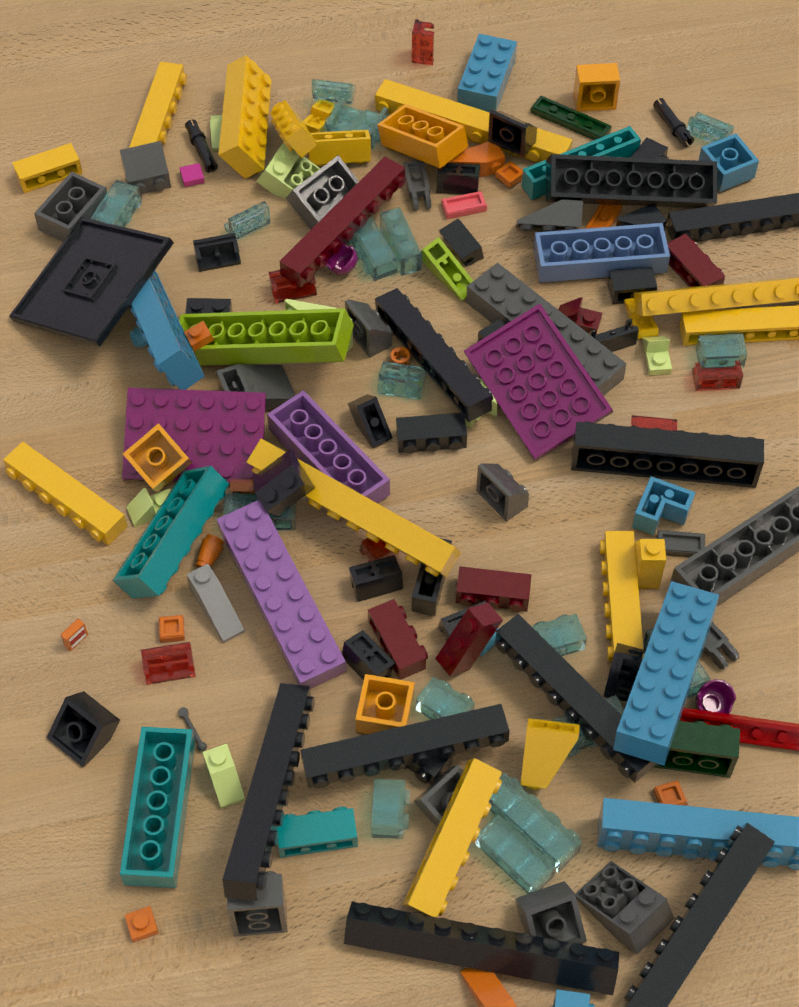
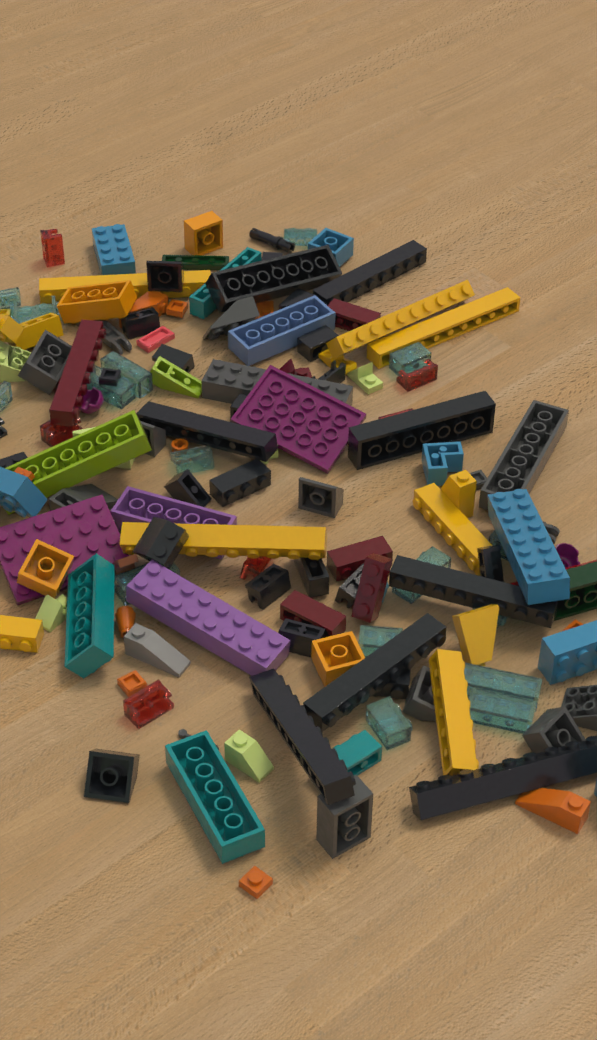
camera: 30 degrees left, 15 degrees down
orange tile [61,619,88,651] -> none
none -> black tile [99,368,121,386]

